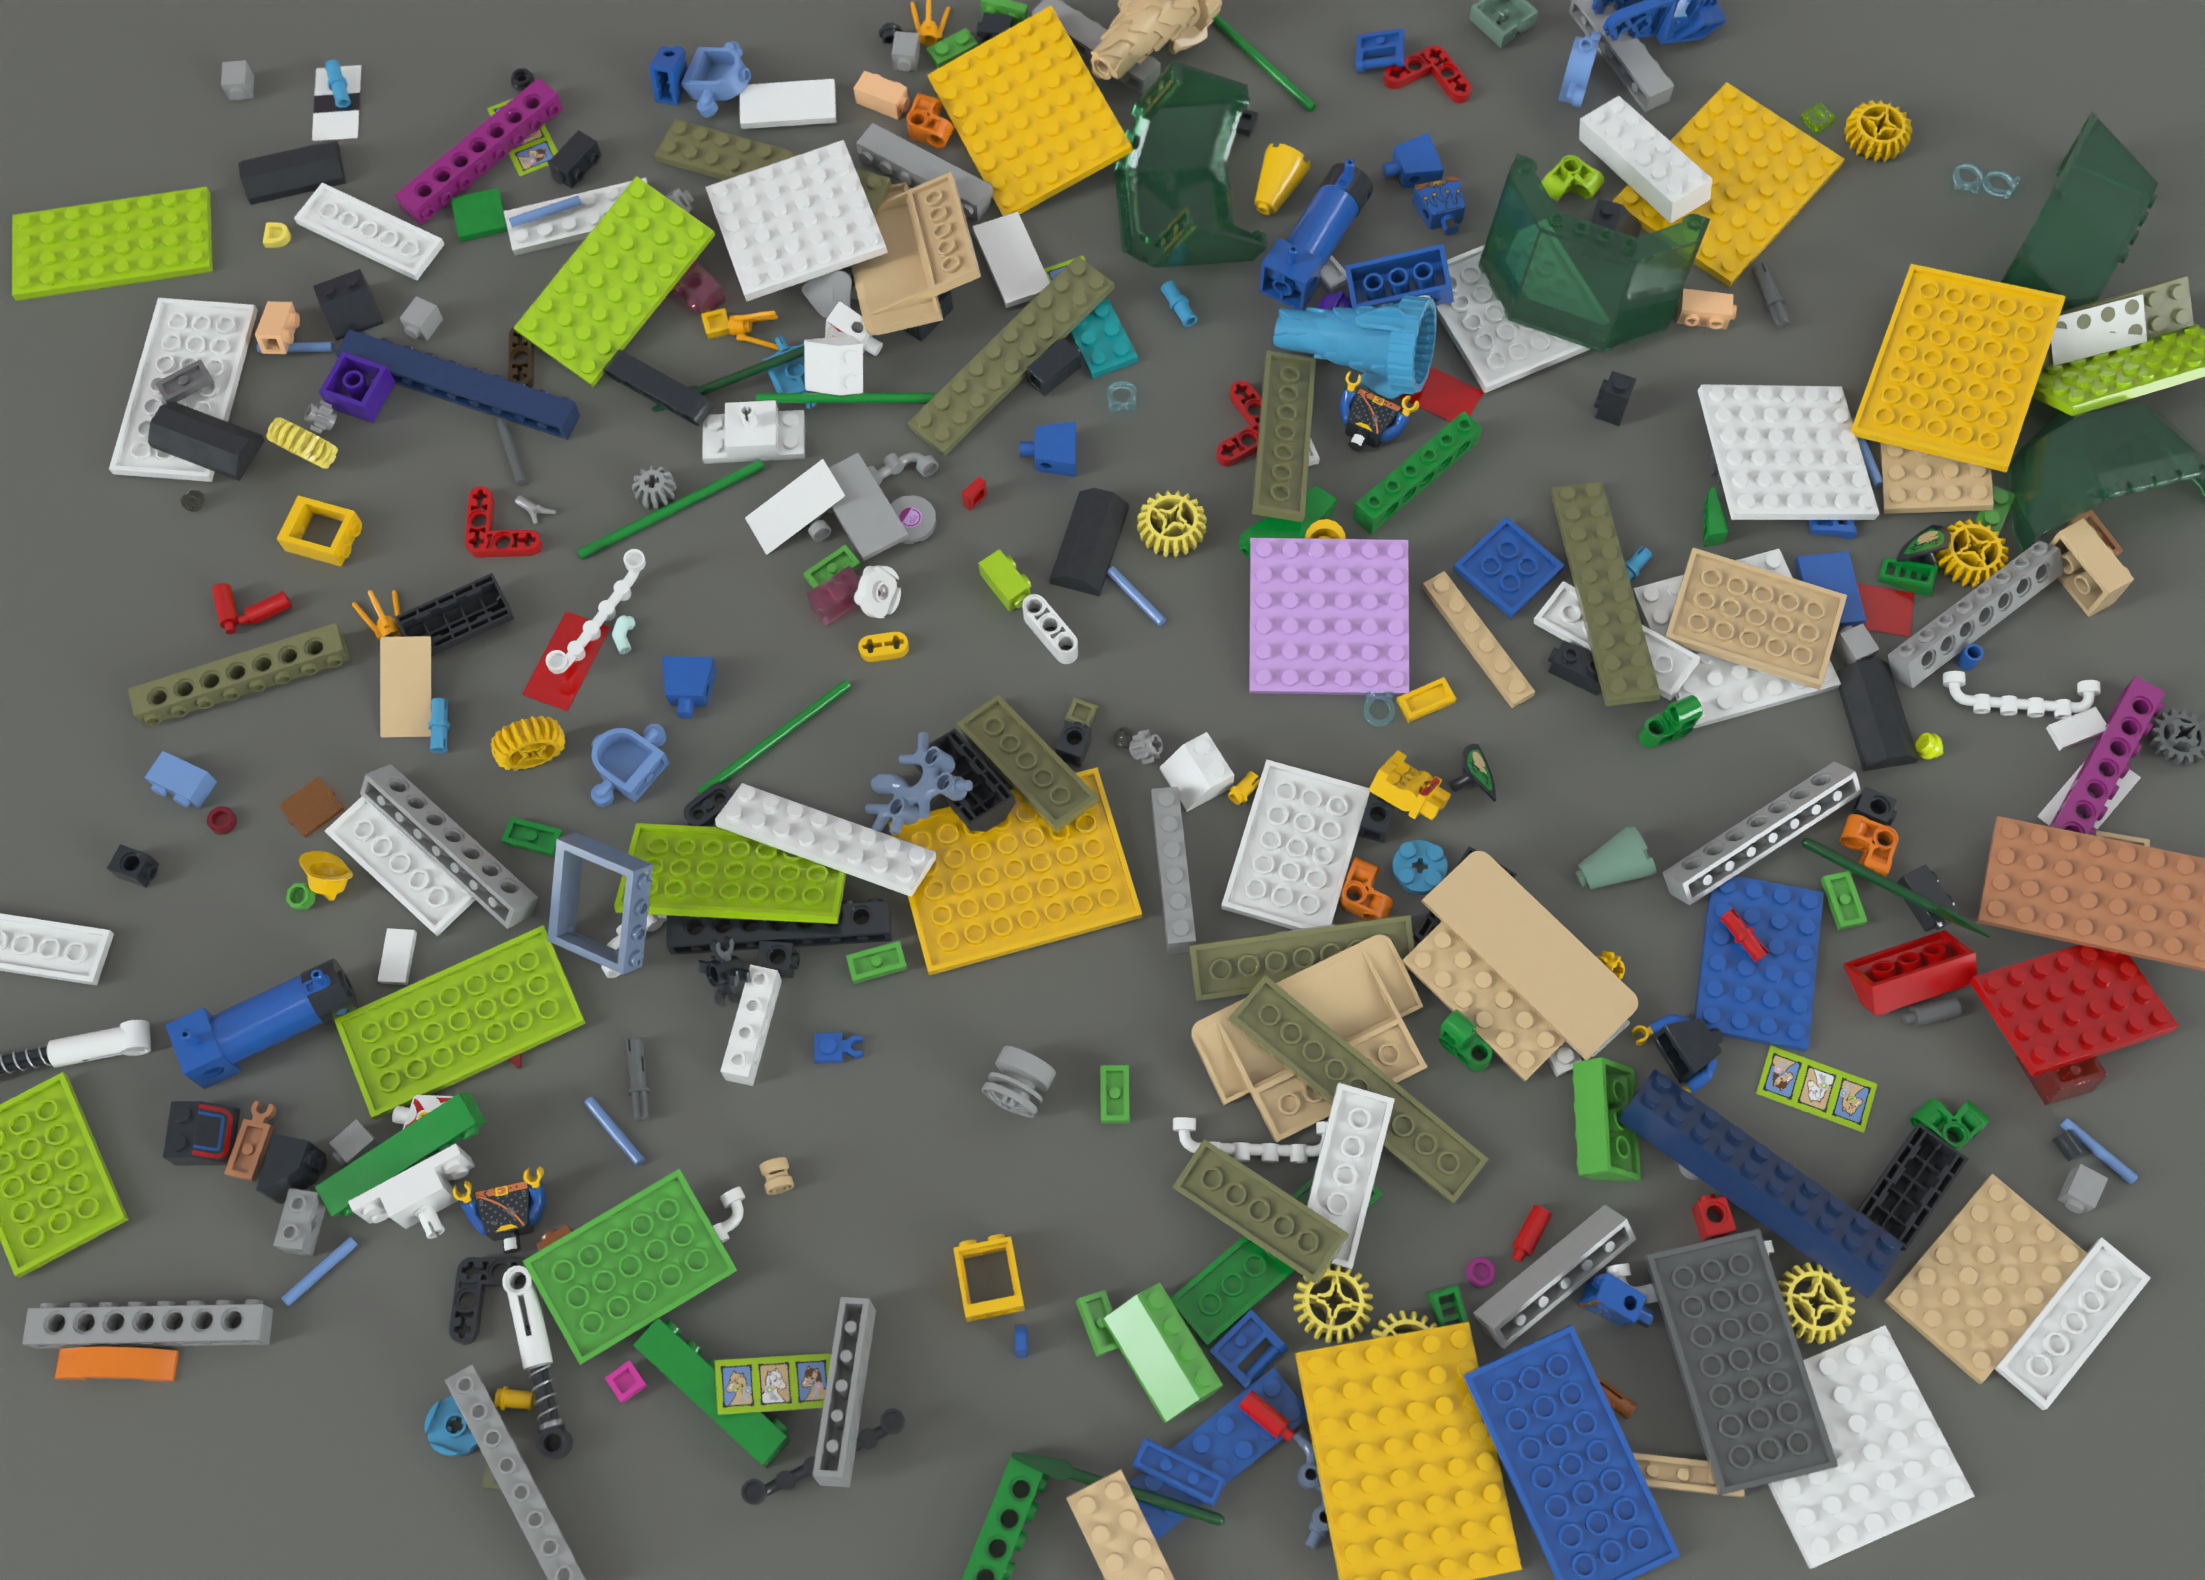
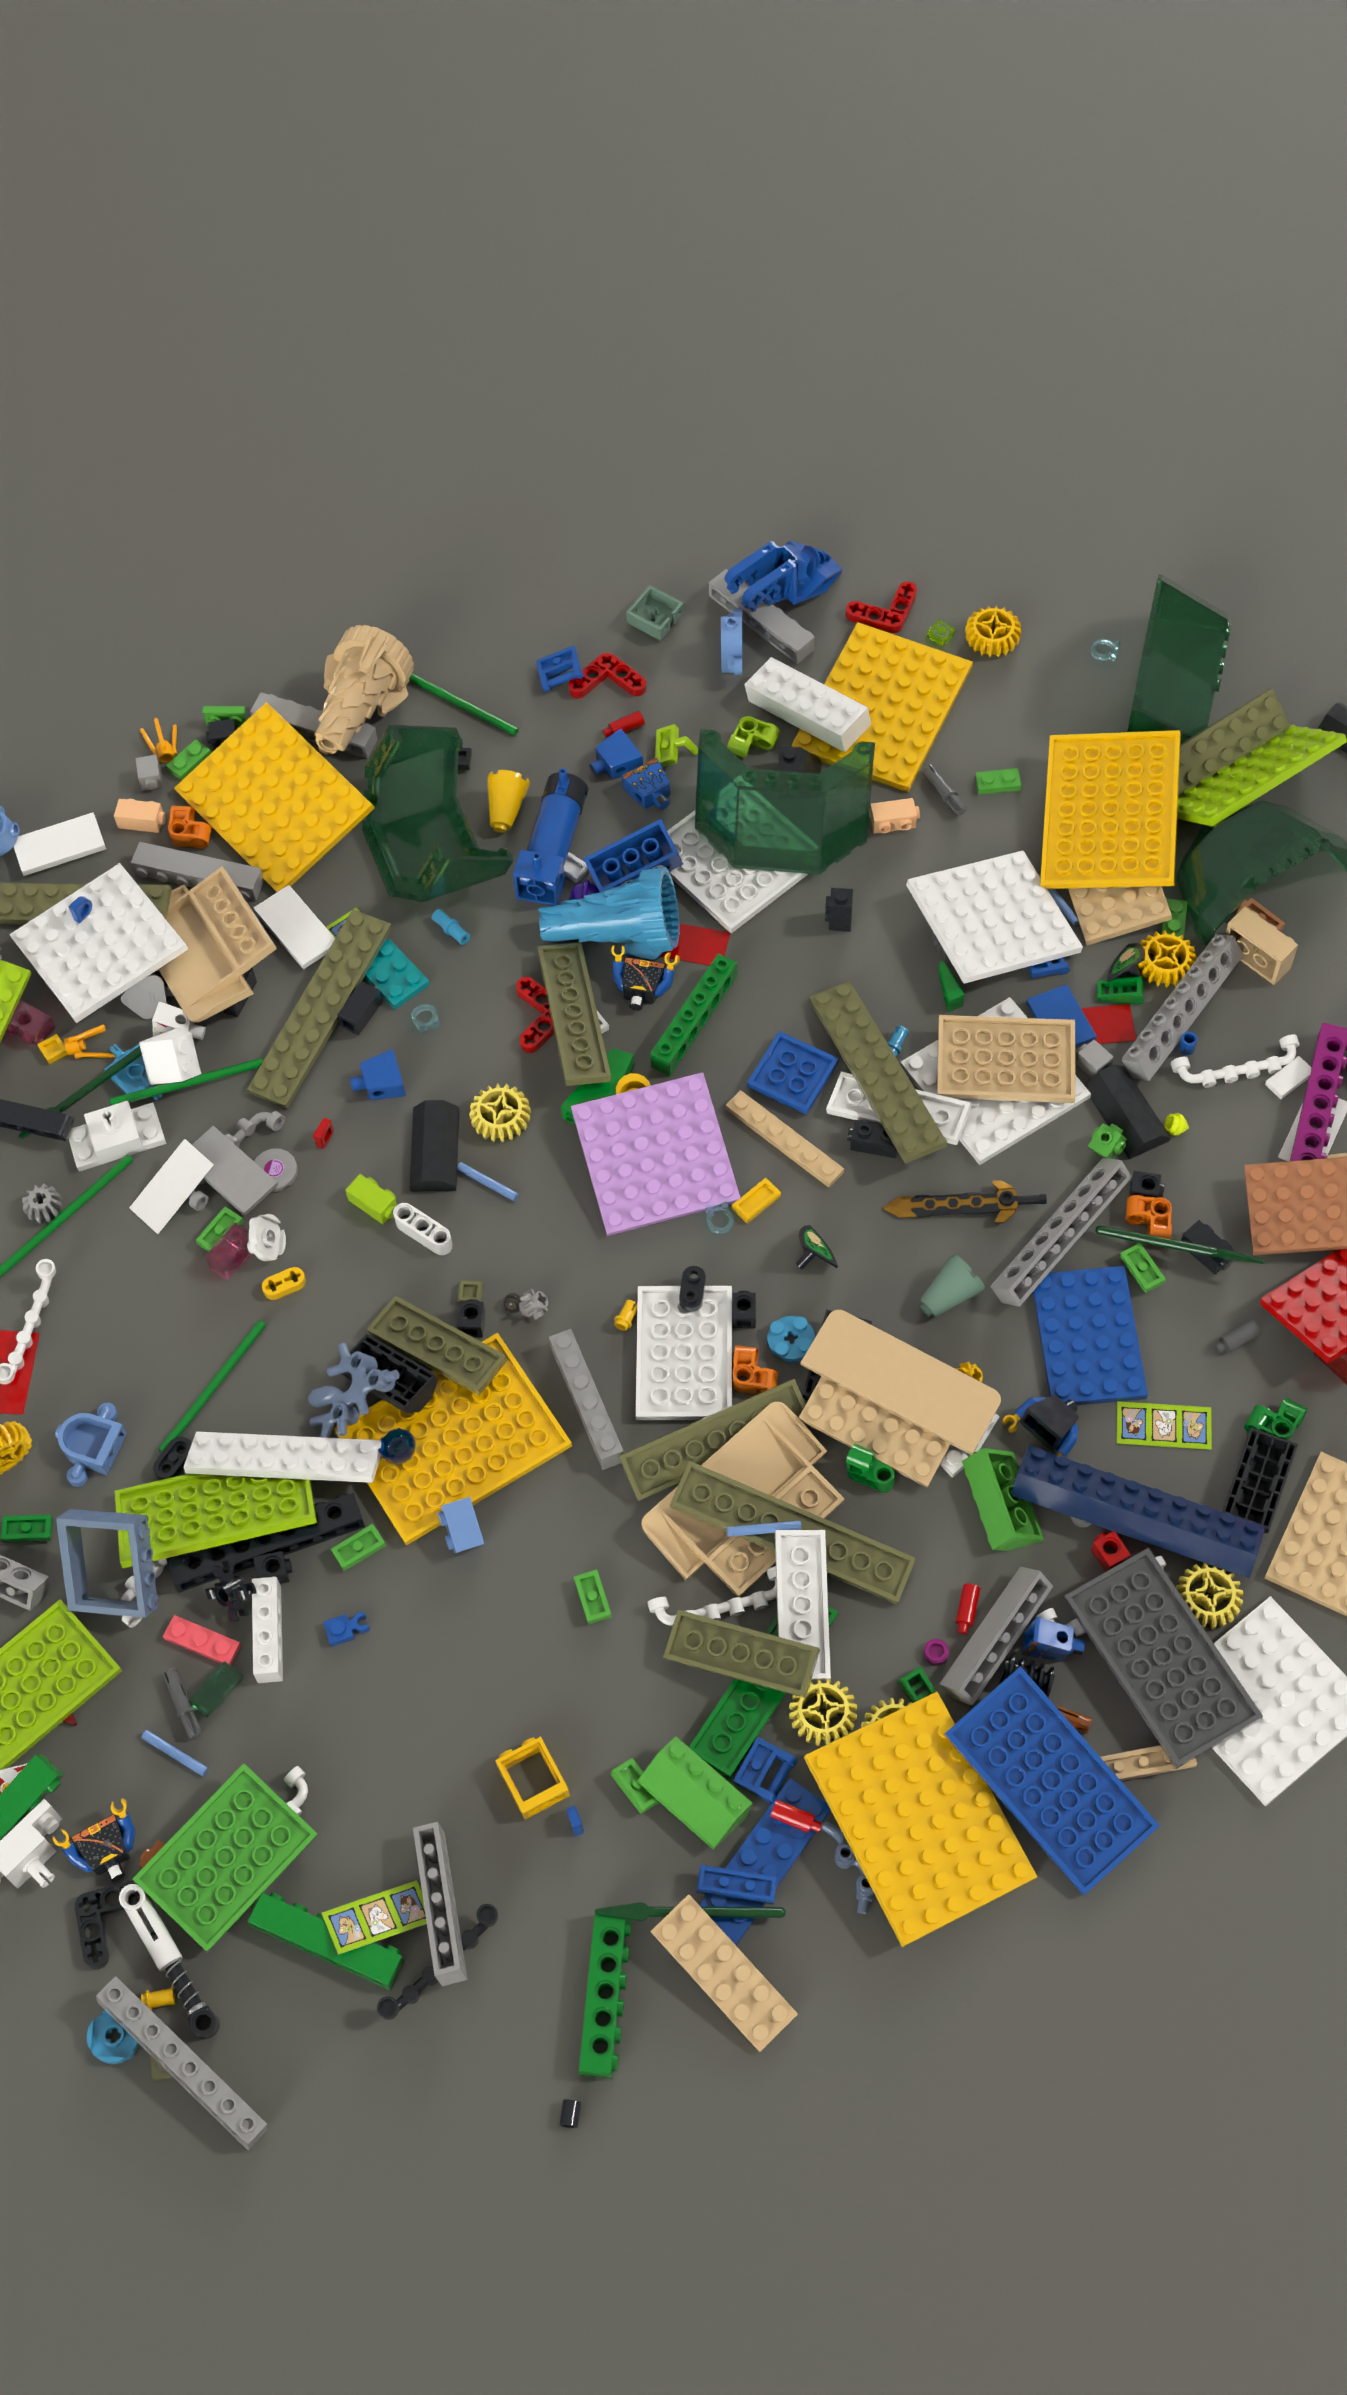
camera: 15 degrees left, 5 degrees down
dark pink plate [605,1360,648,1404] -> none
light aqua arm [612,615,635,654] -> none
blue torso [662,656,717,719] -> none
tan wheel [759,1157,794,1195] -> none
black plate [879,23,902,44] -> none
light grey wheel [981,1046,1056,1118] -> none
white slope [1160,732,1234,812] -> none
yellow hips [1368,750,1451,820] -> none
green piece [1638,695,1703,749] -> none
red pin [1719,908,1770,963] -> none
red slope [1844,930,1977,1016] -> none
clear light blue piece [1952,163,1983,193] -> none
white sticker [2051,294,2147,366] -> none
none -> blue tile [68,896,92,924]
none -> coral plate [163,1615,241,1667]
none -> clear green slope [189,1661,243,1718]
none -> hair [378,1428,416,1465]
none -> medium blue brick [437,1497,485,1554]
none -> red cylinder [602,711,645,738]
none -> lime plate [655,724,699,768]
none -> black plate [679,1266,706,1312]
none -> medium blue bar [727,1521,801,1537]
none -> red beam [846,581,917,633]
none -> sword [884,1181,1047,1223]
none -> bright green plate [975,768,1021,795]
none -> black piece [999,1653,1055,1698]
none -> bright green brick [1088,1123,1127,1159]

